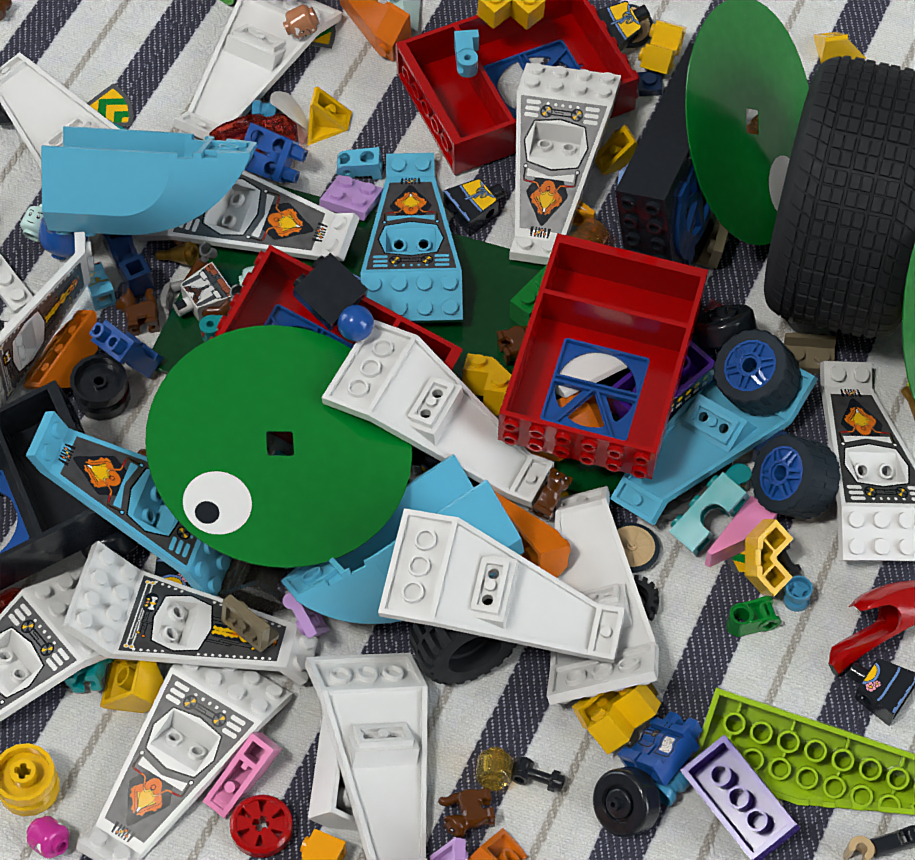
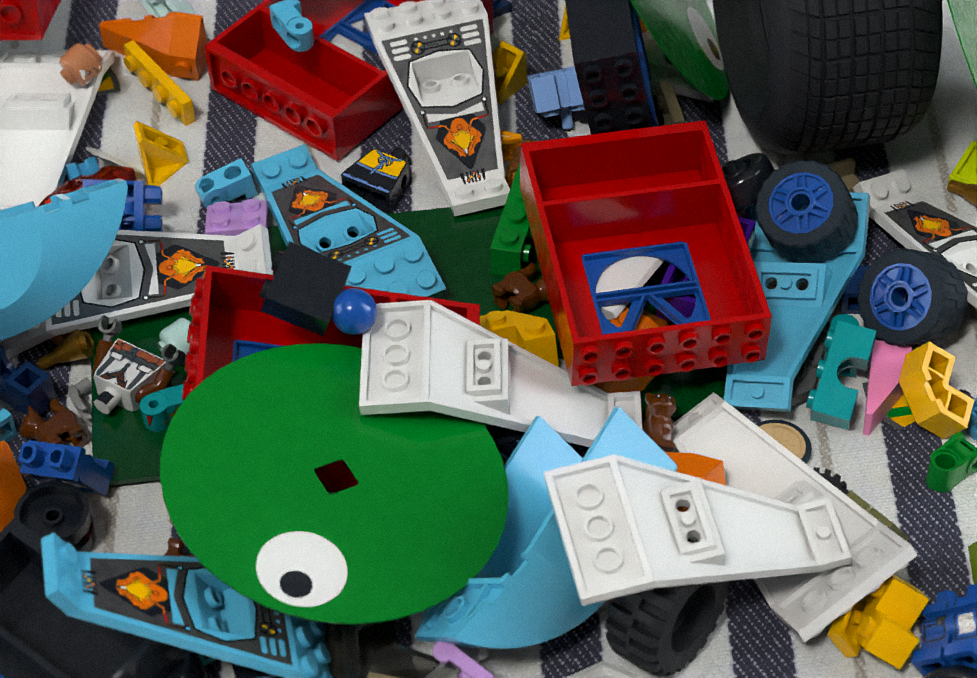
camera: 25 degrees left, 10 degrees down
none -> yellow plate [123,40,196,126]
none -> olive piece [847,490,909,541]

